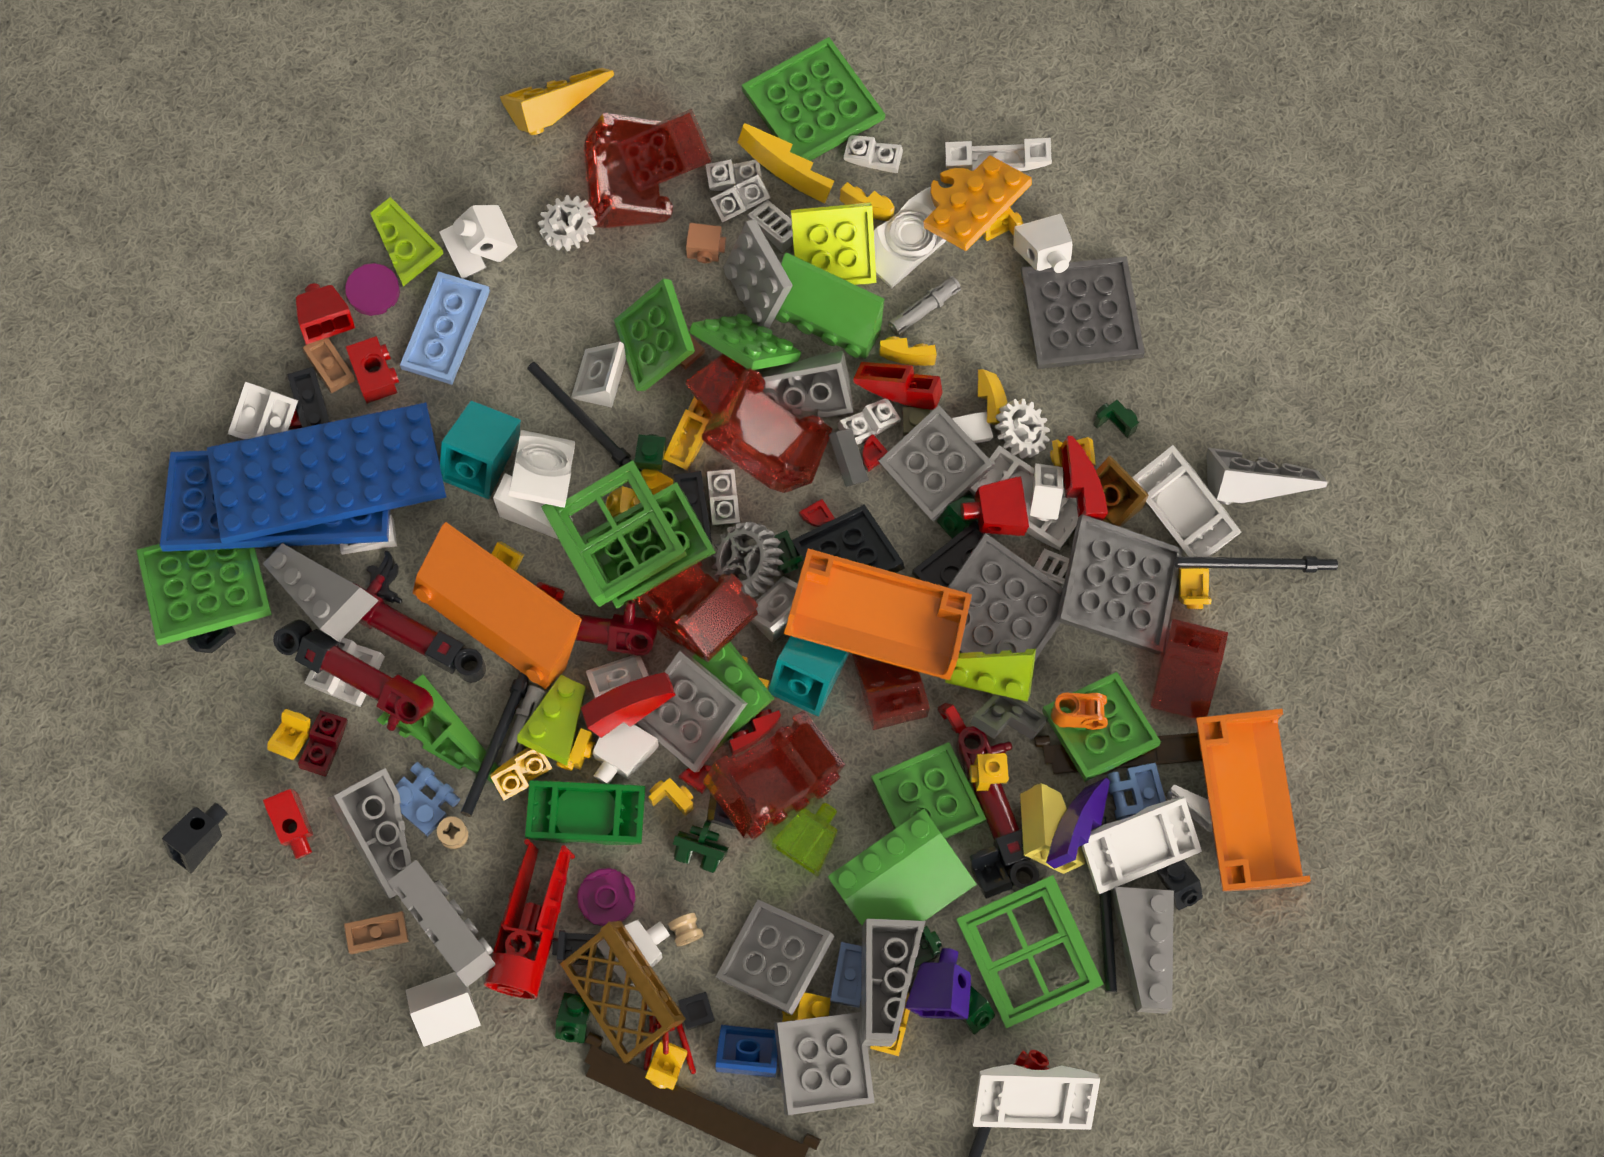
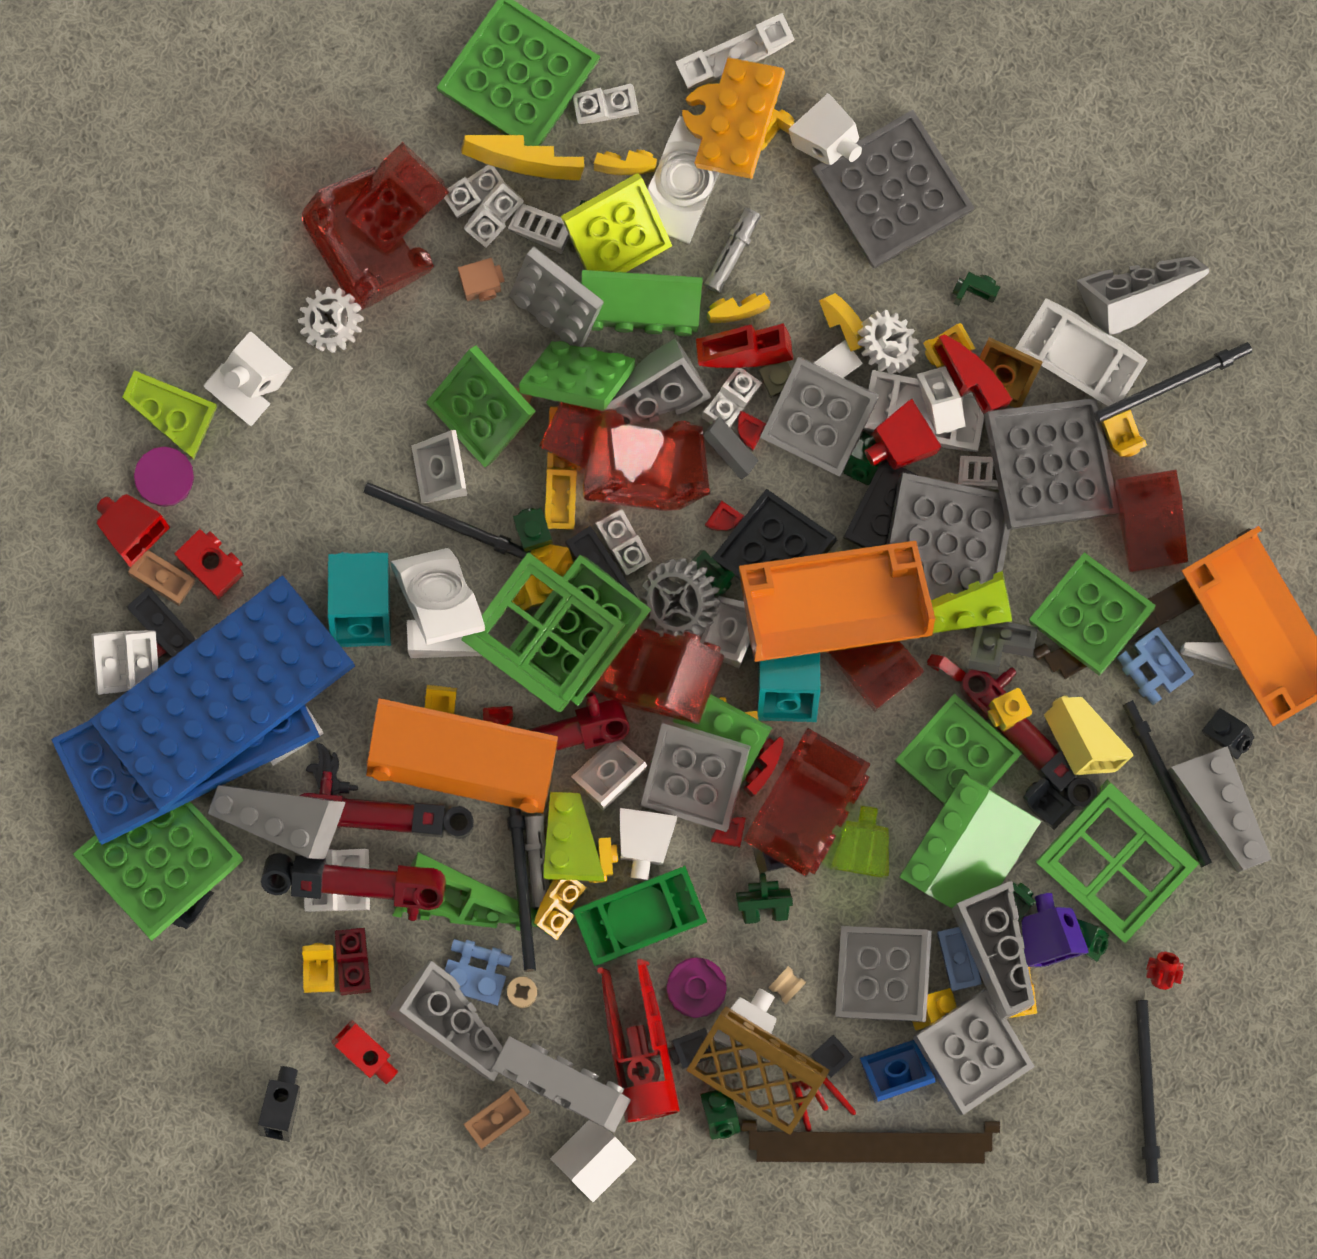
camera: 30 degrees left, 10 degrees up
light blue plate [400,271,490,385] -> none
yellow wedge [500,68,614,135] -> none
red slope [581,672,676,738] -> none
yellow bracket [645,1040,687,1090] -> none
yellow bracket [648,778,694,816] -> none
white slope [972,1064,1100,1130] -> none
dark purple slope [1046,778,1110,869] -> none
orange piece [1051,692,1108,730] -> none
white slope [1082,797,1202,894] -> none

